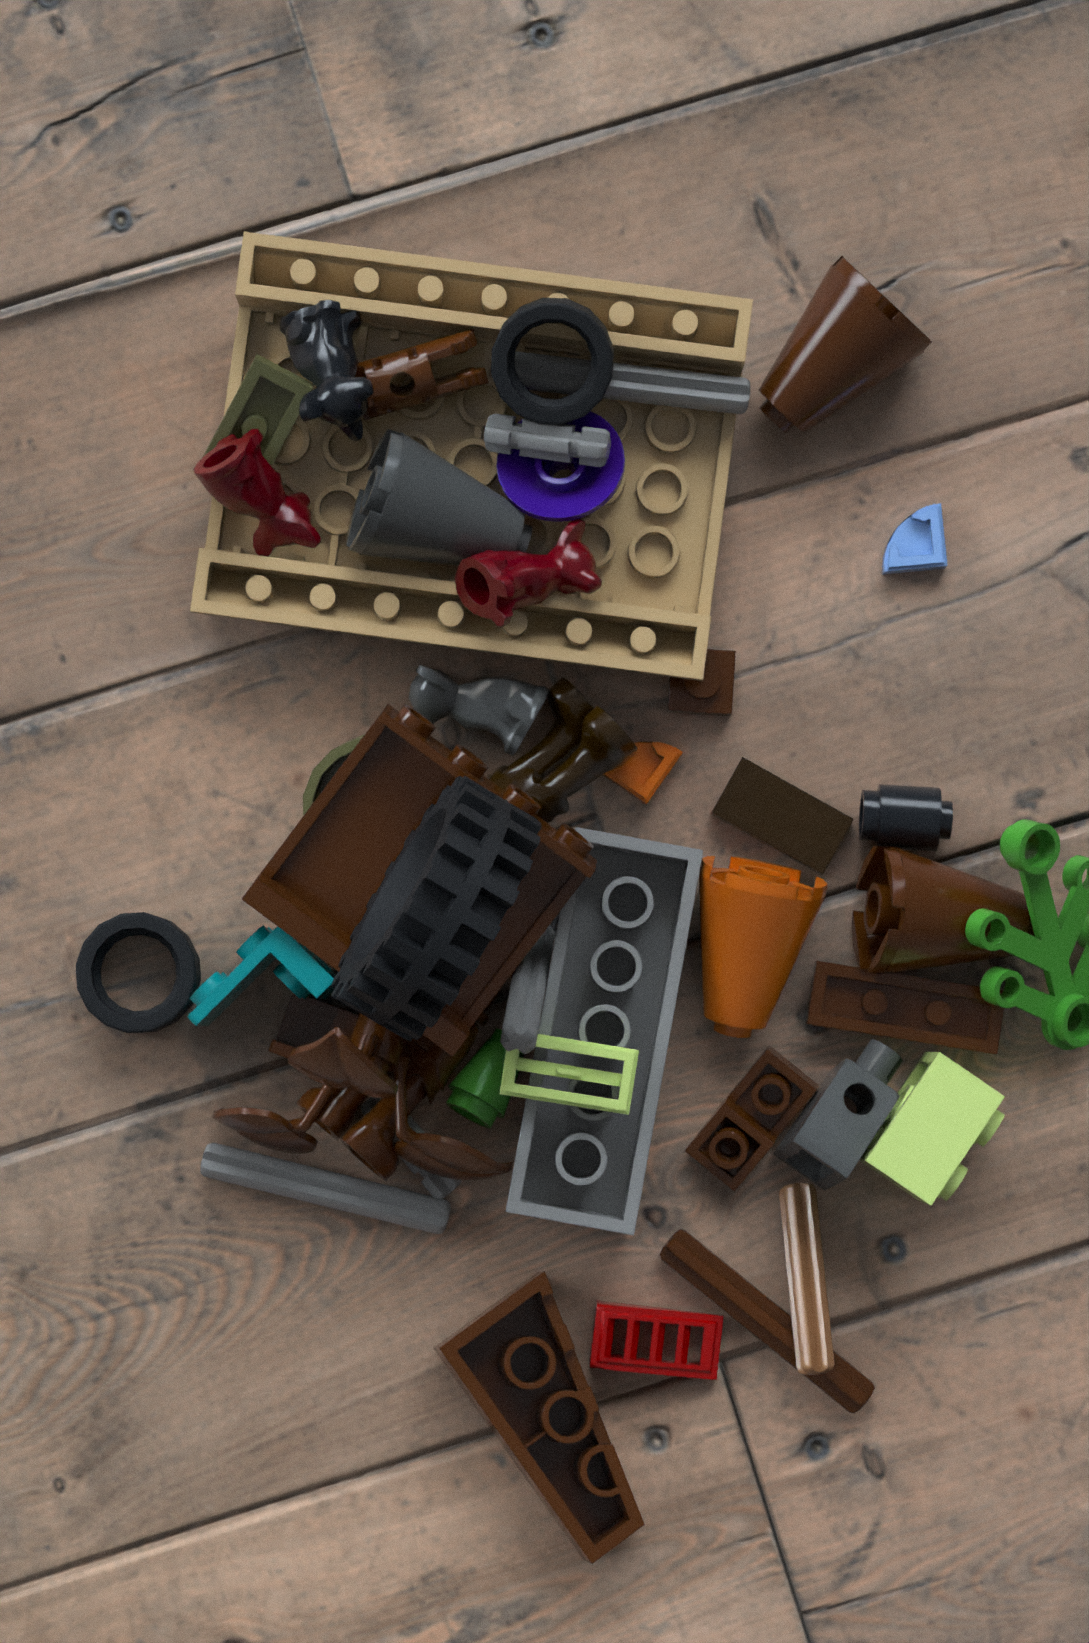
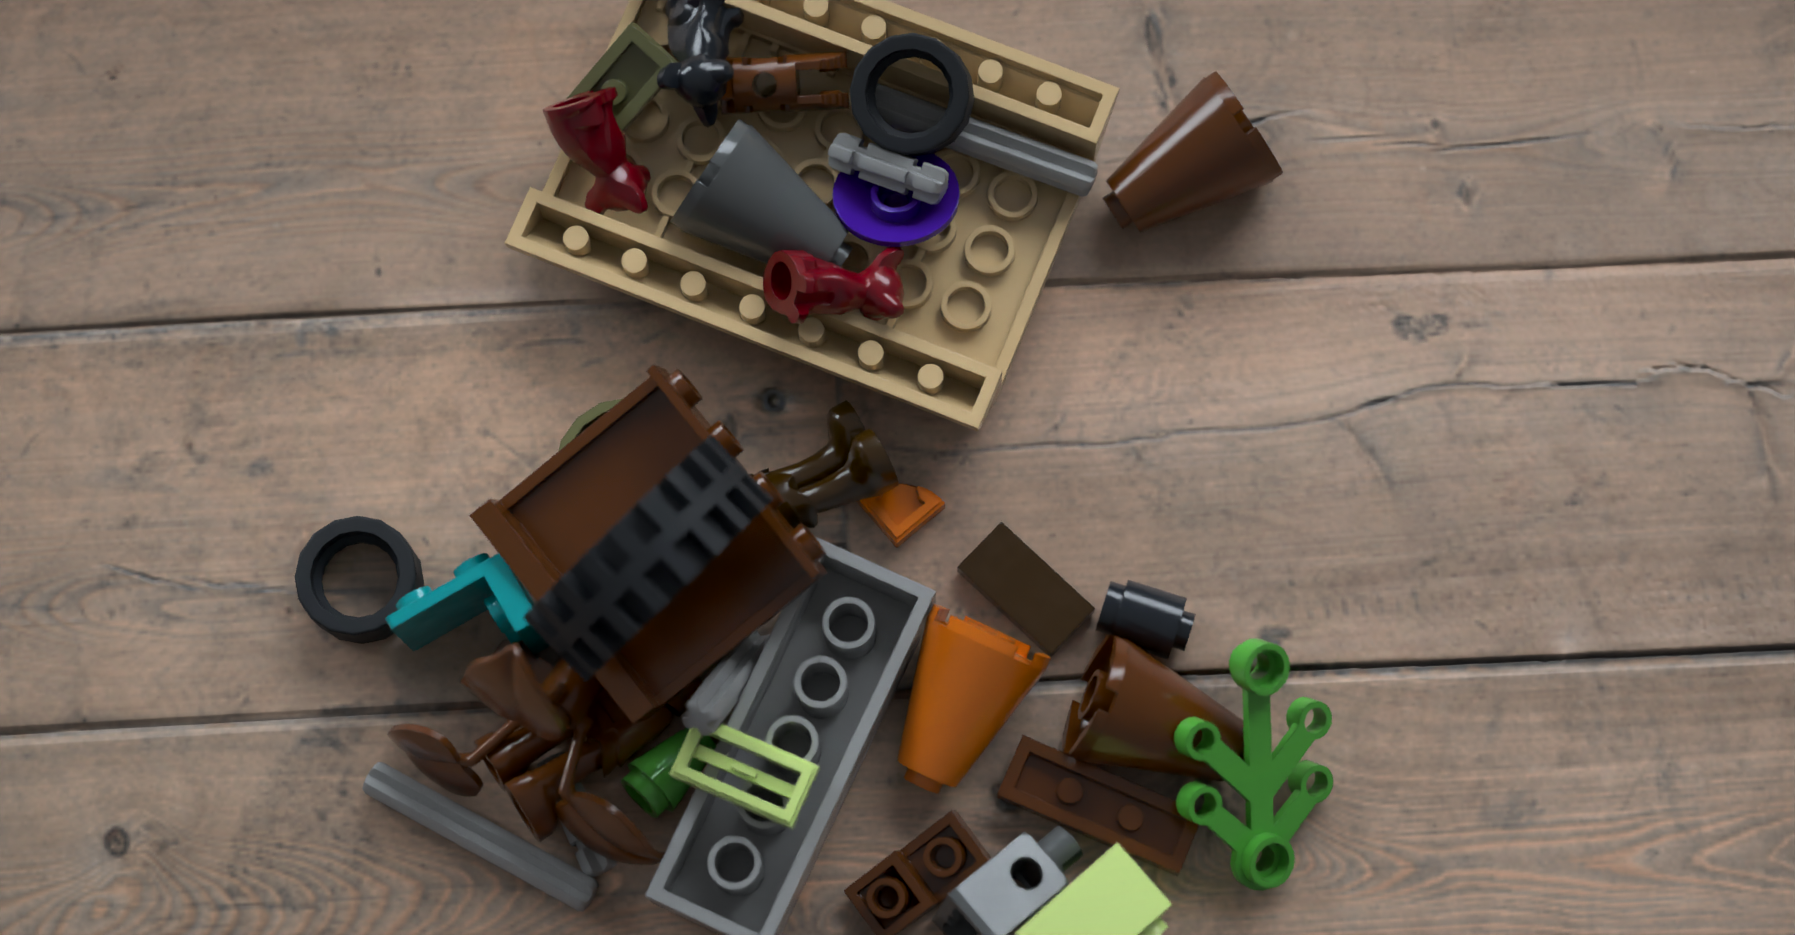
camera: 20 degrees right, 10 degrees down
dark grey animal [409,664,550,756] -> none
reddish brown plate [667,649,736,716] -> none
light blue tile [882,503,948,575] -> none

